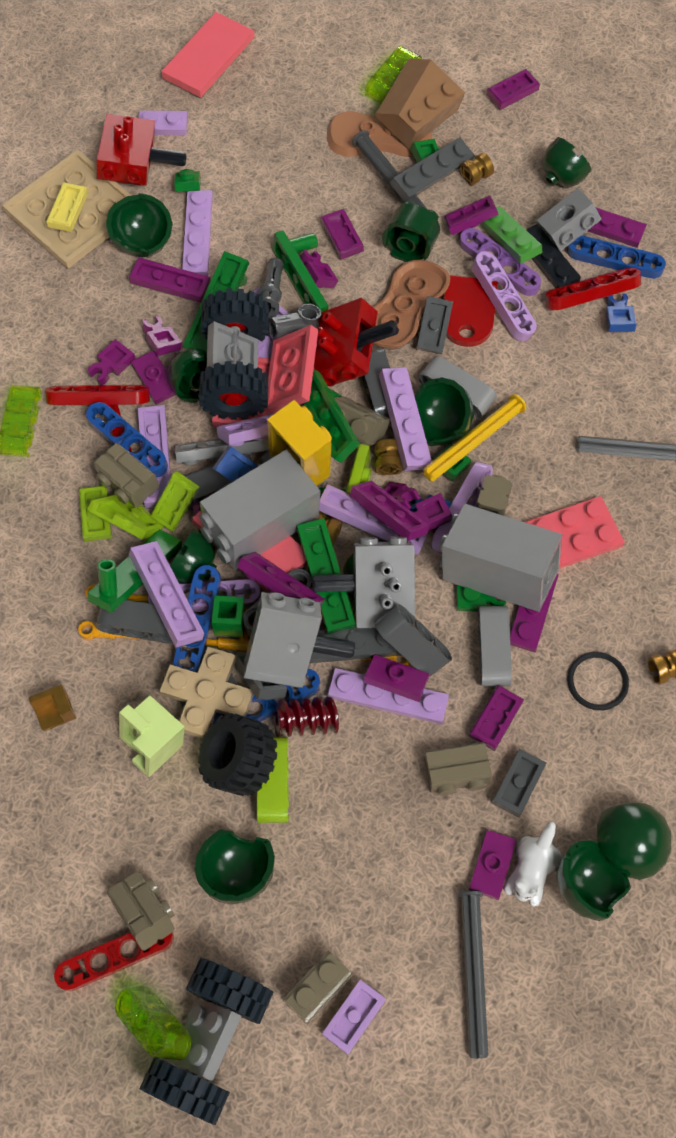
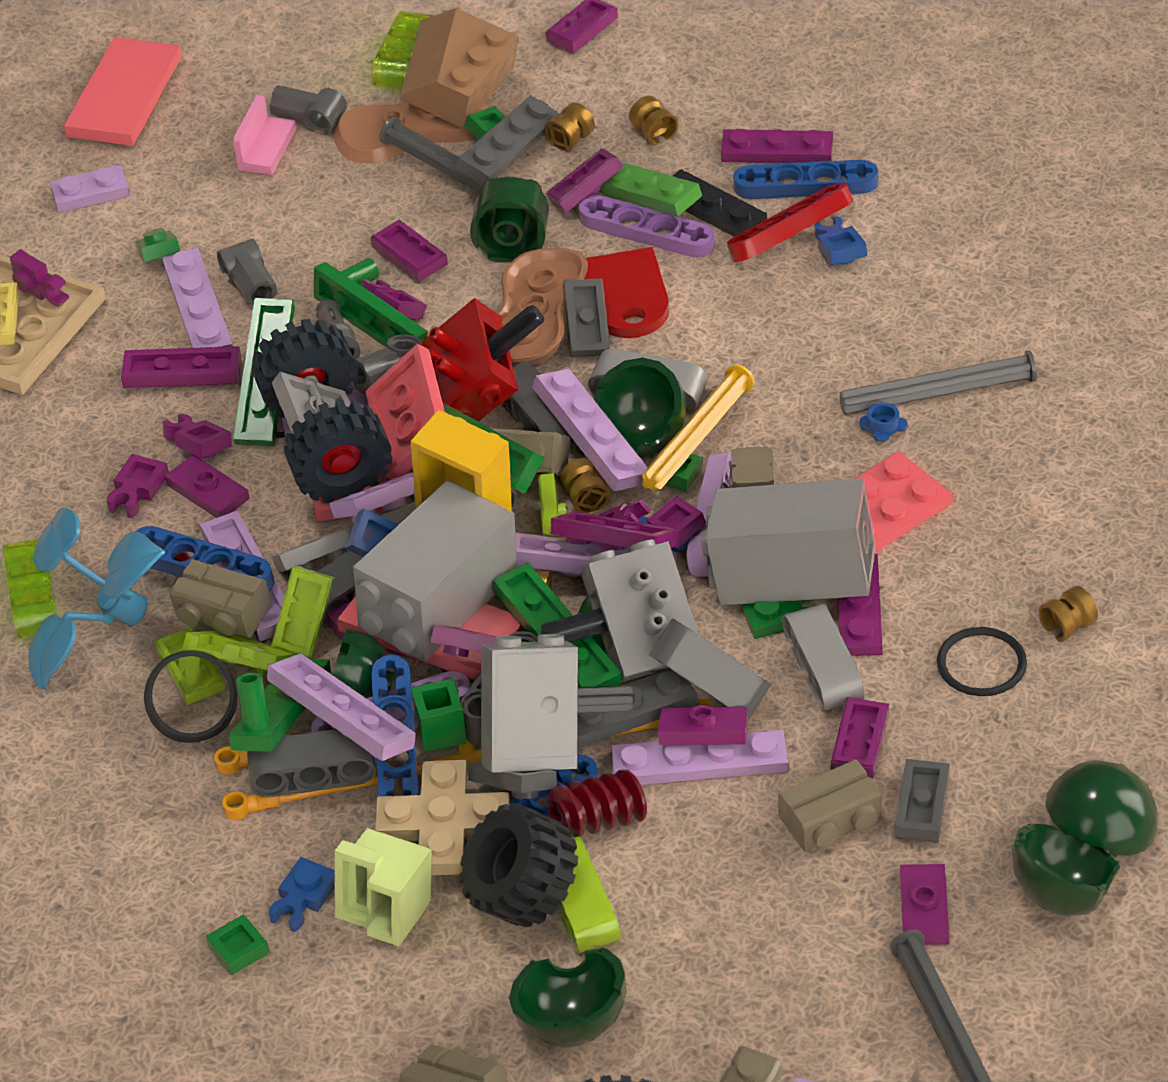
camera: 15 degrees left, 20 degrees down
pearl gold panel [28,684,76,731] -> none
red beam [45,385,150,405] -> none
red piece [97,113,187,186] -> none
dark green cylinder [106,193,173,257] -> none
dark green cylinder [167,348,207,403] -> none
lavender beam [472,251,536,341] -> none
white animal [503,822,561,907] -> none
light grey brick [537,188,602,252] -> none
dark green cylinder [542,137,592,187] -> none
none -> magenta plate [9,249,70,307]
none -> dark azure plant [28,507,165,689]
none -> black tyre [144,650,238,743]
none -> green plate [206,914,270,975]
none -> dark grey piece [217,239,277,304]
none -> bright pink panel [233,95,296,175]
none -> dark grey piece [269,85,347,135]
none -> blue plate [269,857,335,932]
none -> pearl gold wheel [629,95,679,145]
none -> blue plate [859,403,907,442]

